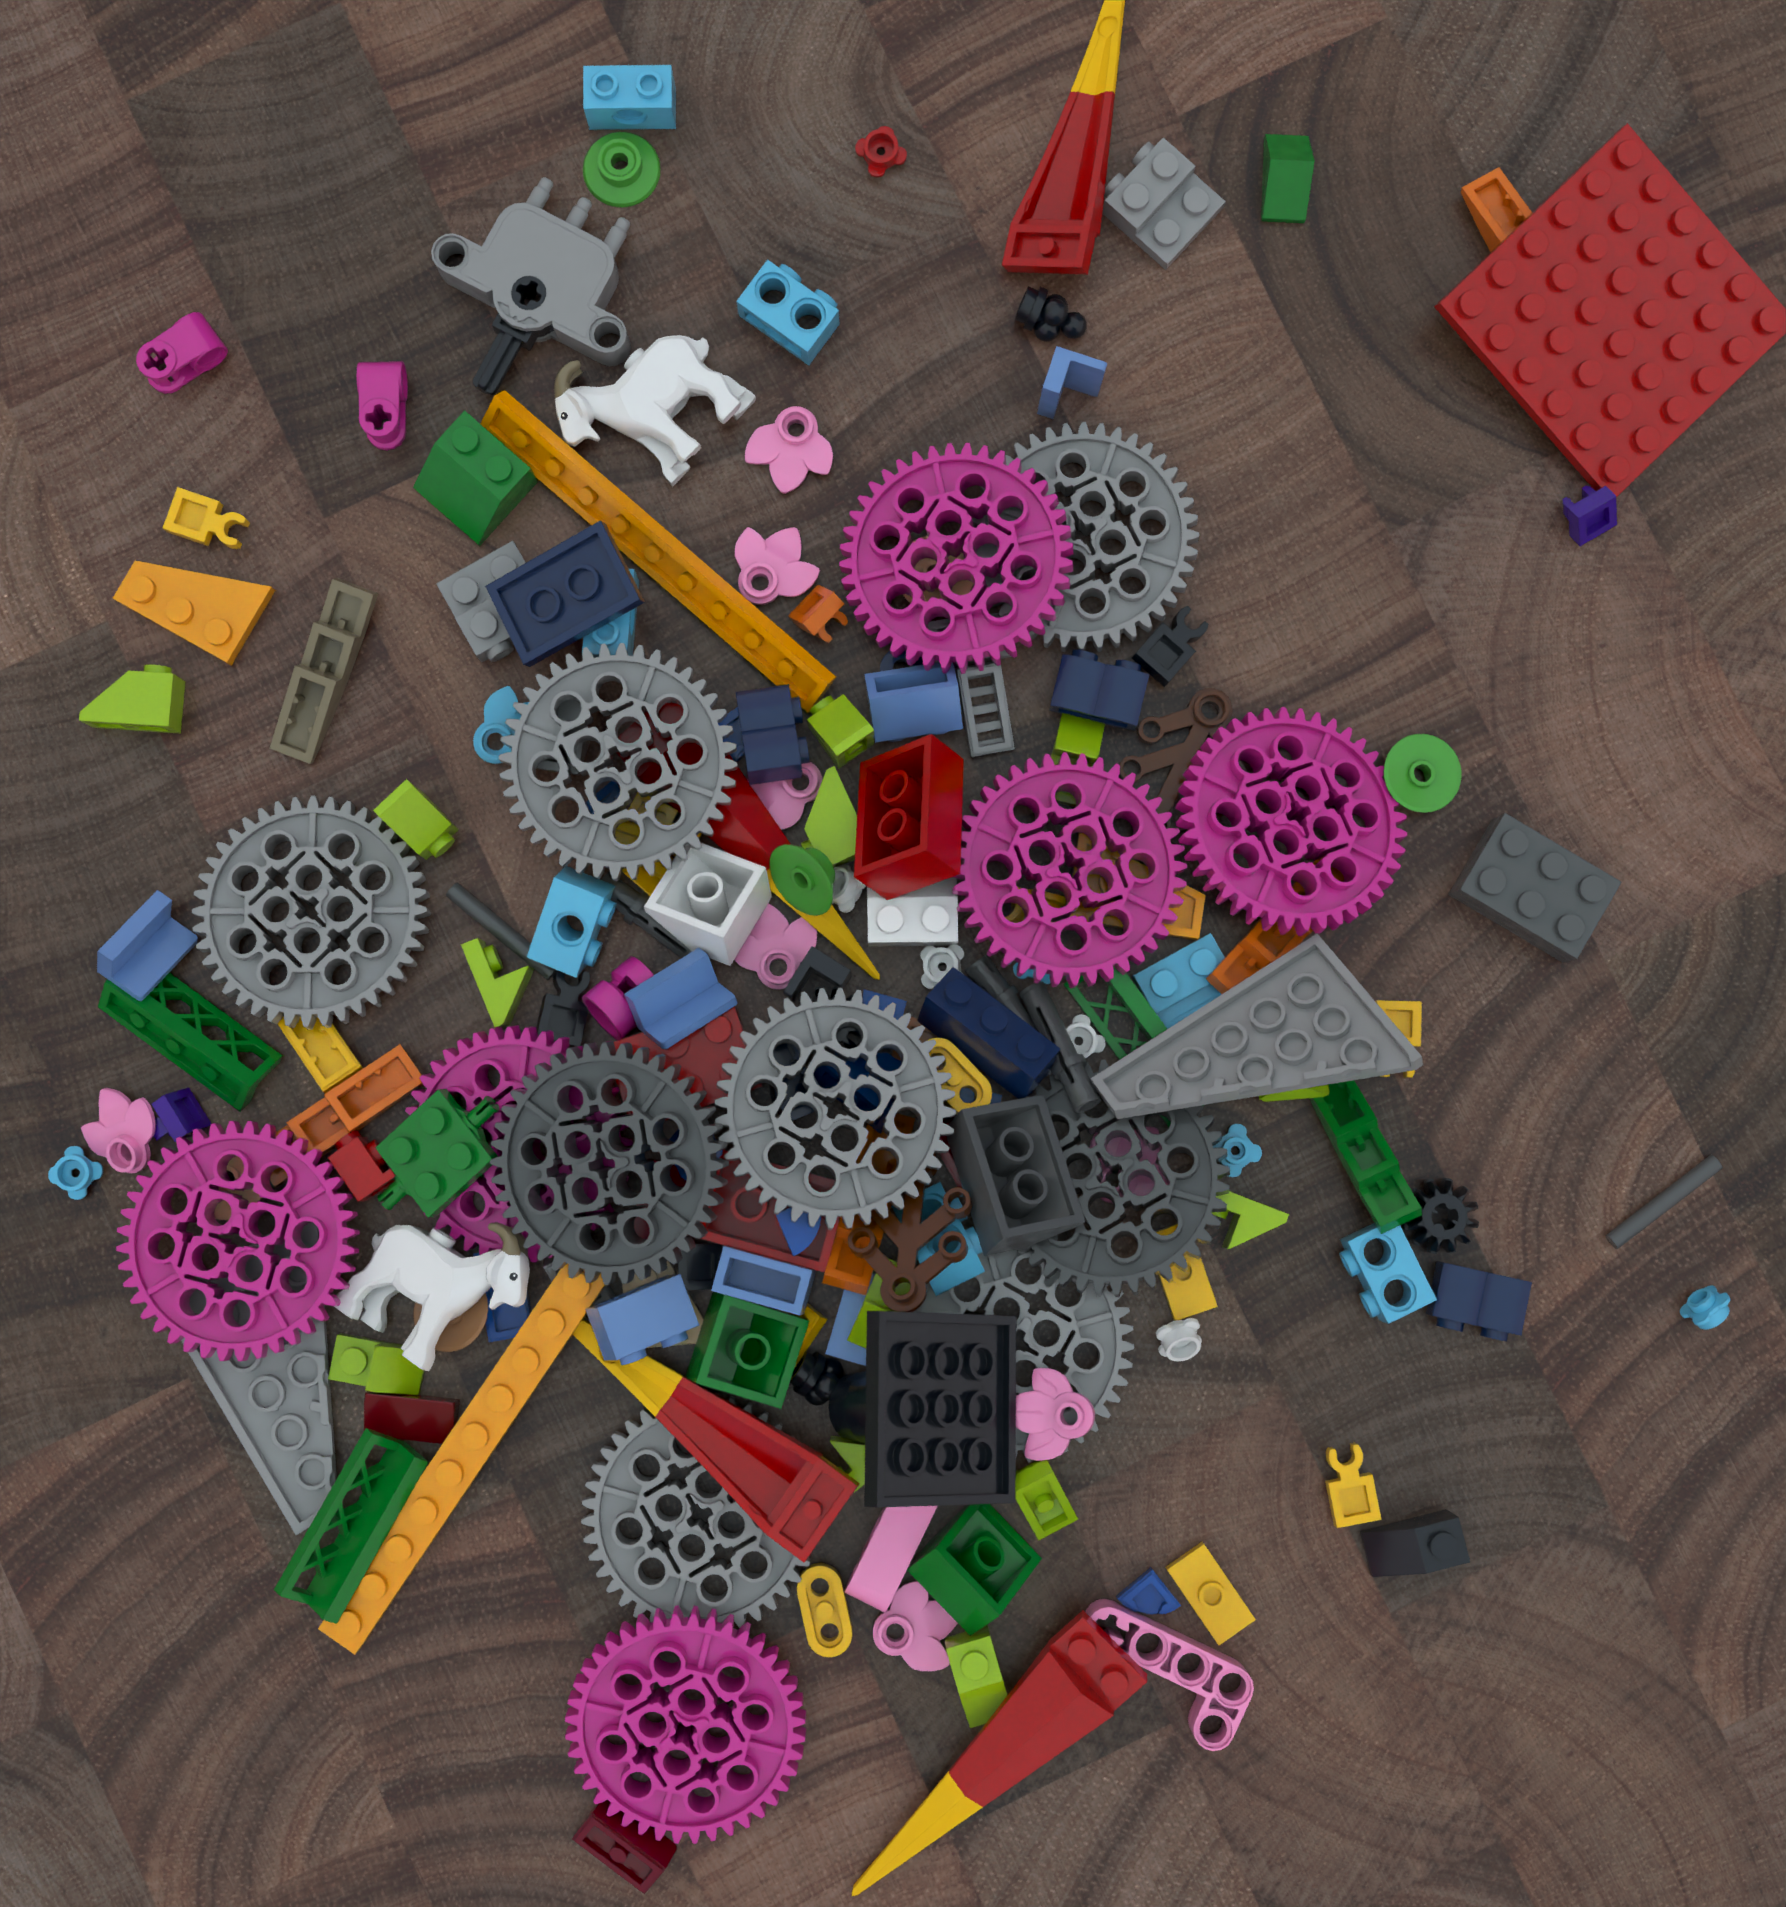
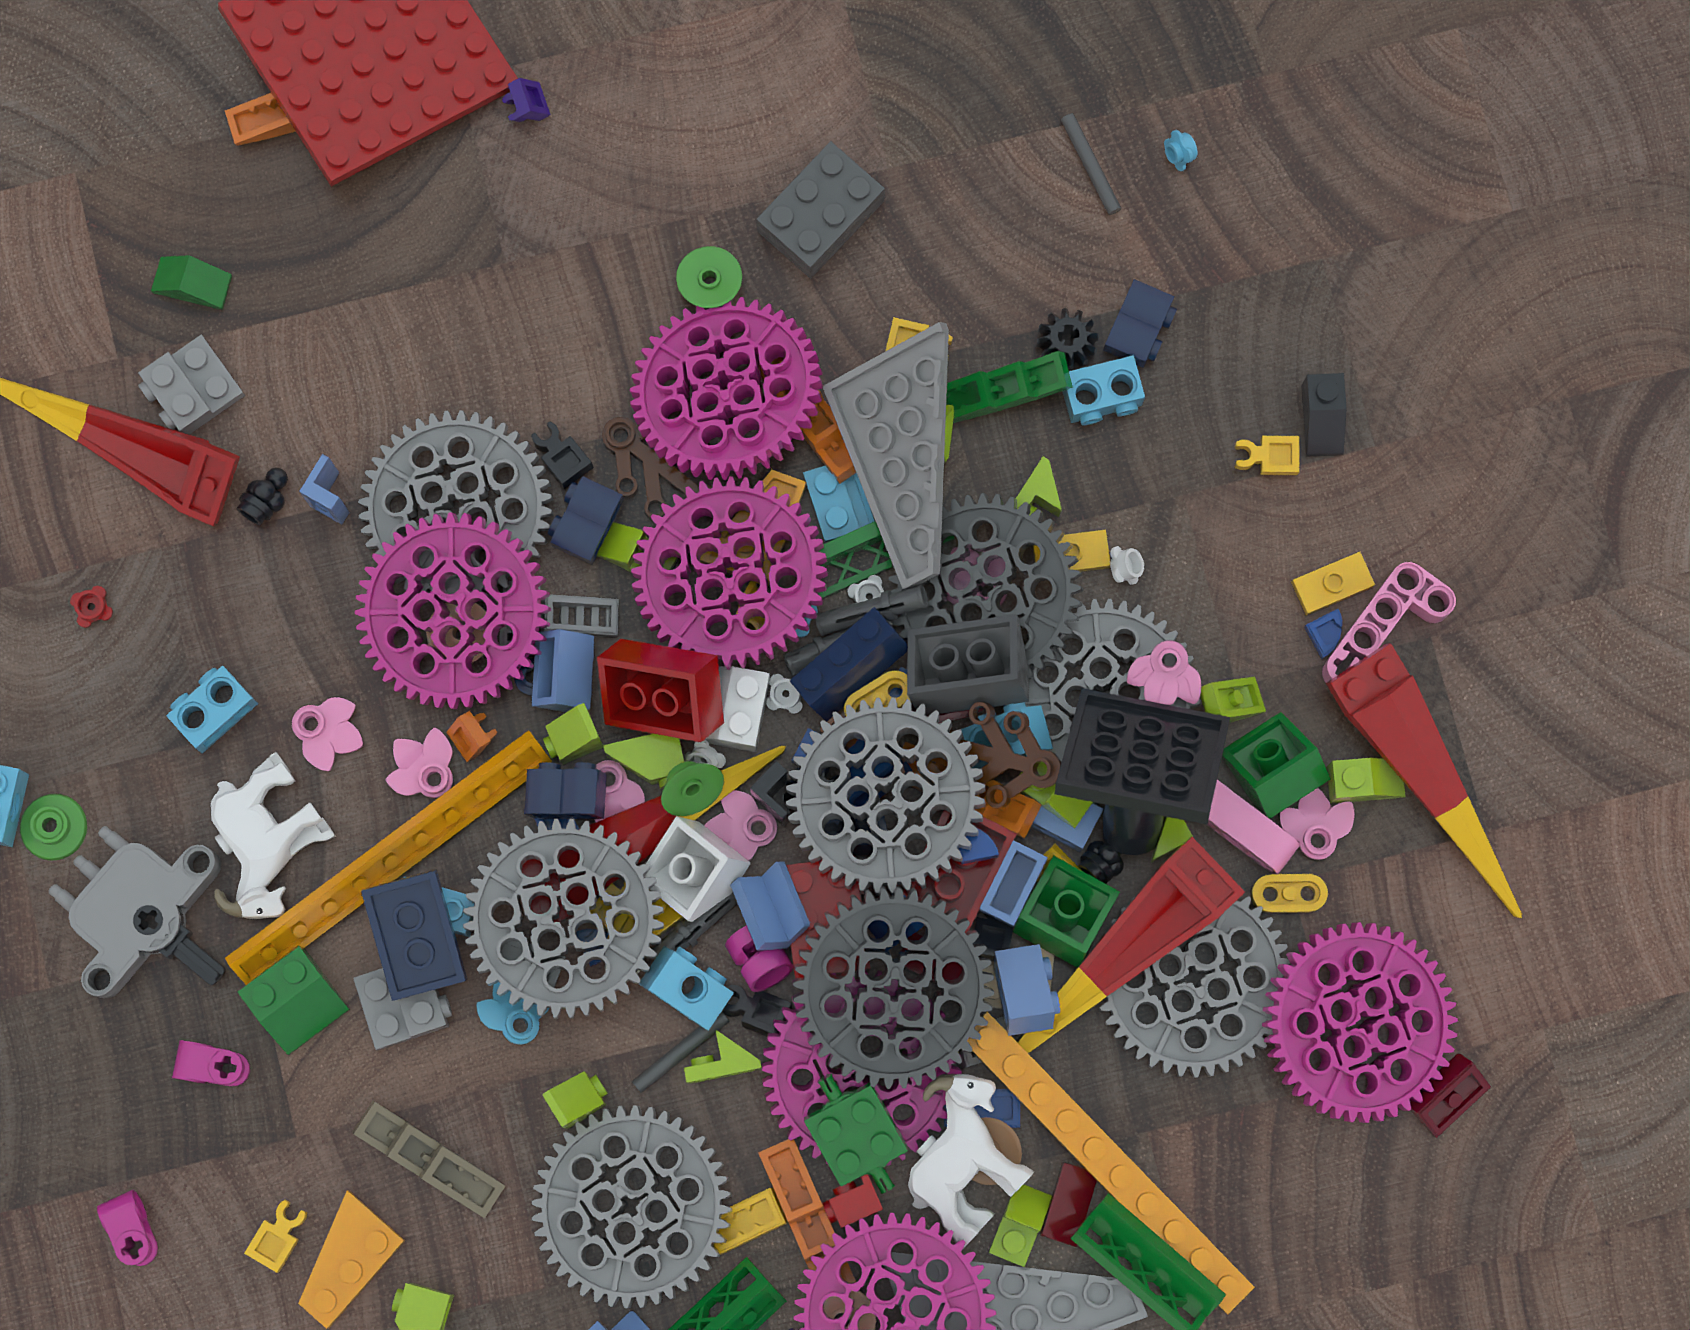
camera: 75 degrees left, 5 degrees down
medium azure plate [1213,1124,1262,1177] -> none

